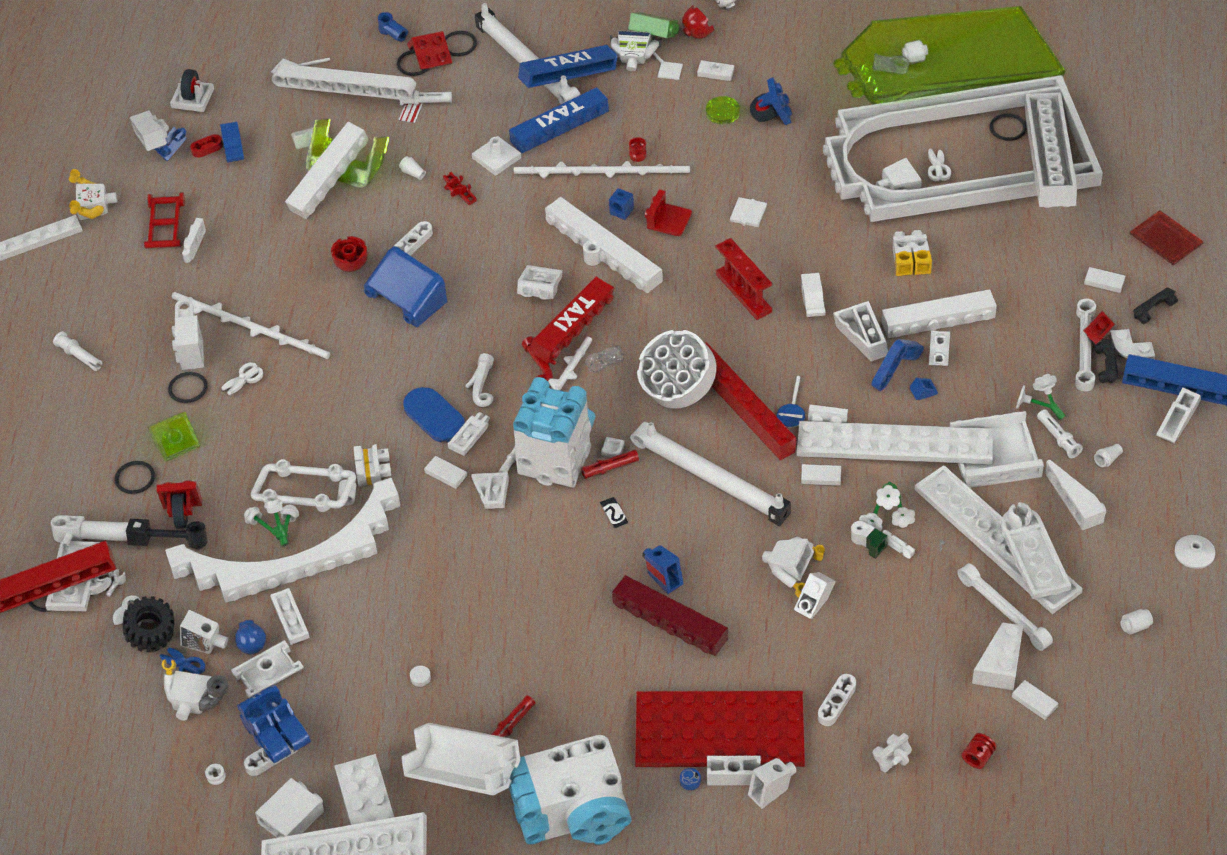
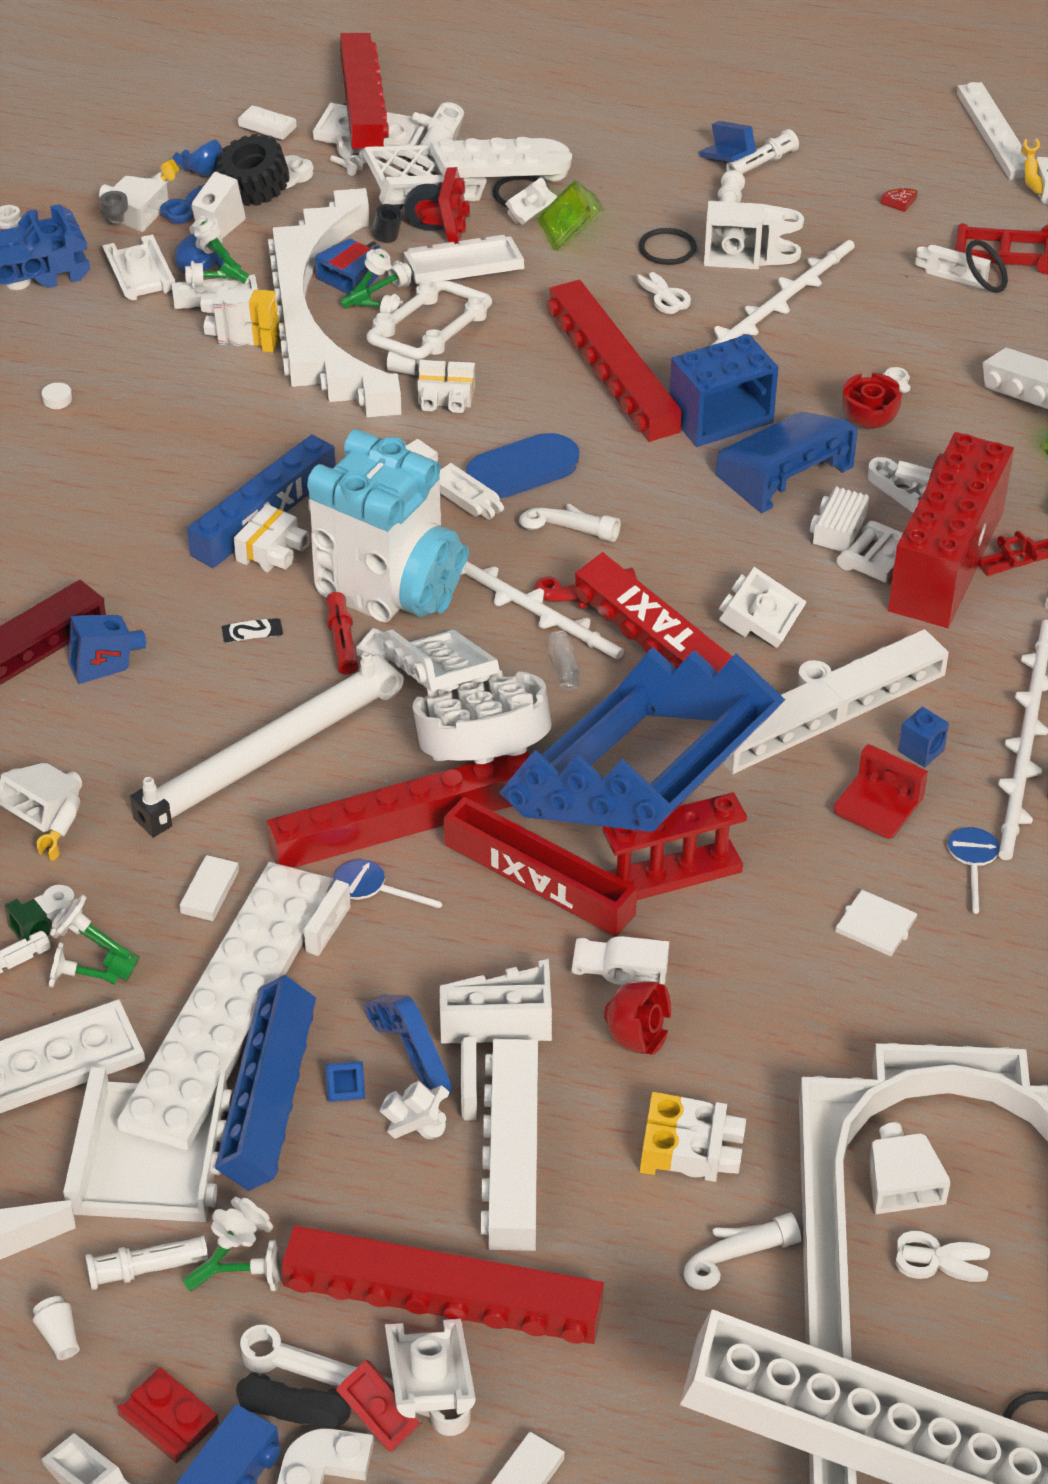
camera: 100 degrees right, 5 degrees down
none -> red plate [117,1367,219,1464]
none -> blue piece [173,139,223,178]
none -> plant [185,216,250,289]
none -> blue brick [187,434,336,569]
none -> hips [200,286,280,353]
none -> blue brick [215,975,316,1191]
none -> white hips [234,504,309,573]
none -> white plate [238,105,297,140]
none -> red brick [281,1225,604,1344]
none -> blue torso [315,239,381,295]
none -> white fence [363,145,487,205]
none -> white bracket [383,630,500,692]
none -> white piece [385,1319,476,1418]
none -> white hinge [404,234,524,285]
none -> white plate [430,137,572,182]
none -> red brick [444,797,637,937]
none -> white tile [461,1037,477,1120]
none -> blue door [499,647,786,832]
none -> white hips [505,177,558,225]
none -> red brick [547,279,682,442]
none -> red cylinder [604,980,671,1055]
none -> blue container [669,334,779,447]
none -> white plant [683,1212,801,1291]
none -> blue panel [699,121,756,162]
none -> white pin [717,170,745,203]
none -> white brick [810,486,869,552]
none -> white plate [837,521,903,583]
none -> red tile [881,188,917,212]
none -> white plate [882,367,910,393]
none -> red piece [888,432,1014,629]
none -> blue piece [947,827,1000,914]
none -> black tyre [966,240,1008,293]

